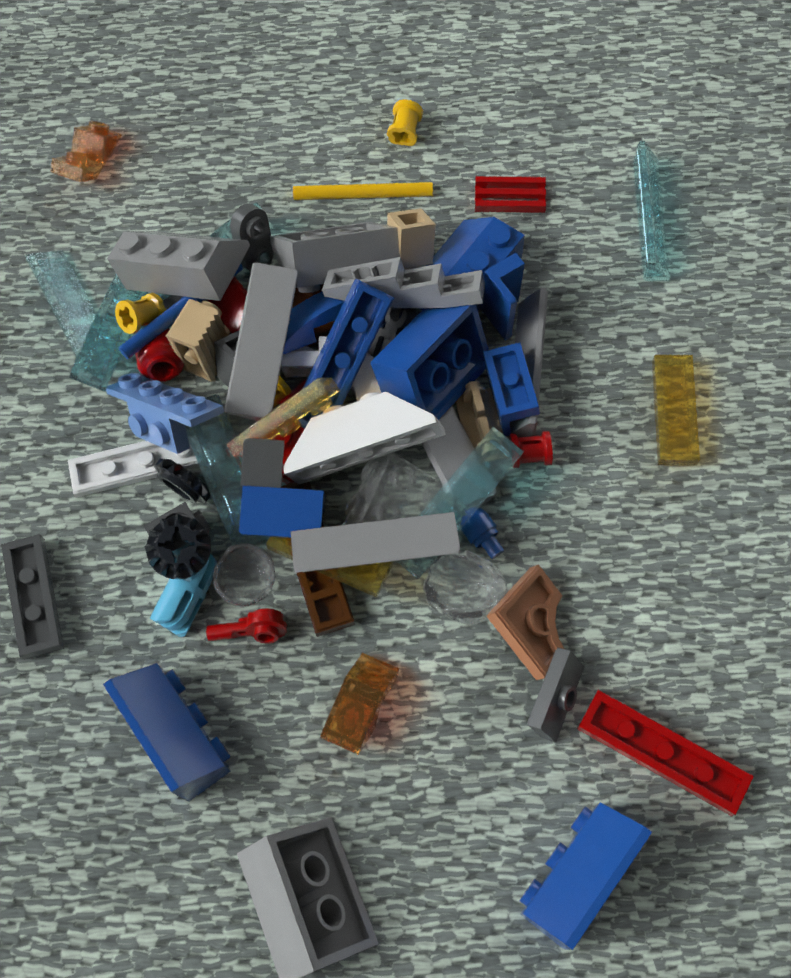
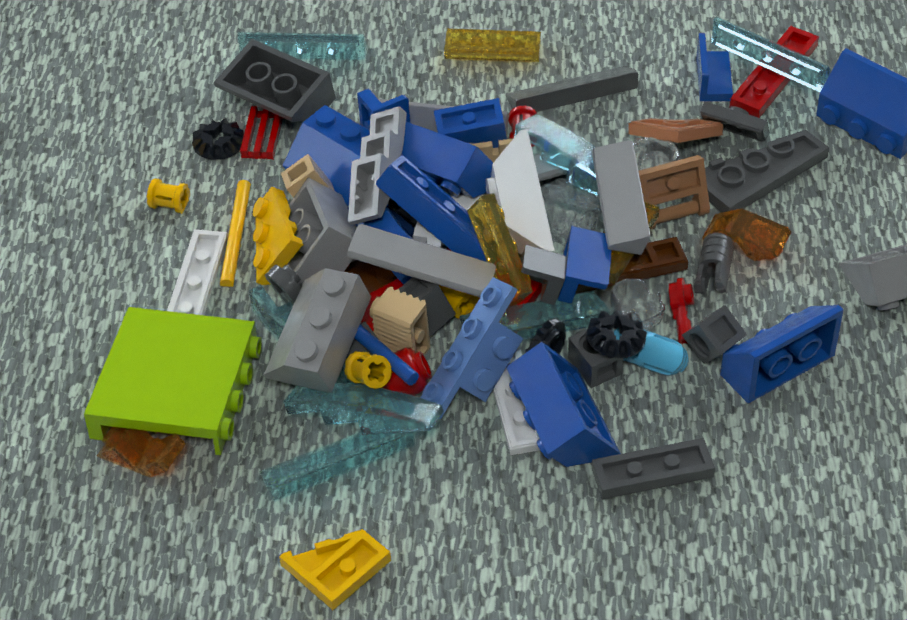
camera: 90 degrees left, 20 degrees down
none -> lime panel [84,307,262,455]
none -> white tile [167,229,228,315]
none -> black gear [192,118,244,160]
none -> dark grey slope [214,39,336,122]
none -> yellow wing [253,187,303,285]
none -> dark grey slope [506,66,639,116]
none -> blue slope [506,342,621,467]
none -> medium nougat plate [638,155,710,230]
none -> dark grey brick [682,305,747,364]
none -> dark grey hinge [694,233,735,295]
none -> blue panel [696,33,733,101]
none -> dark grey wing [705,130,829,218]
none -> clear light blue slope [711,16,831,92]

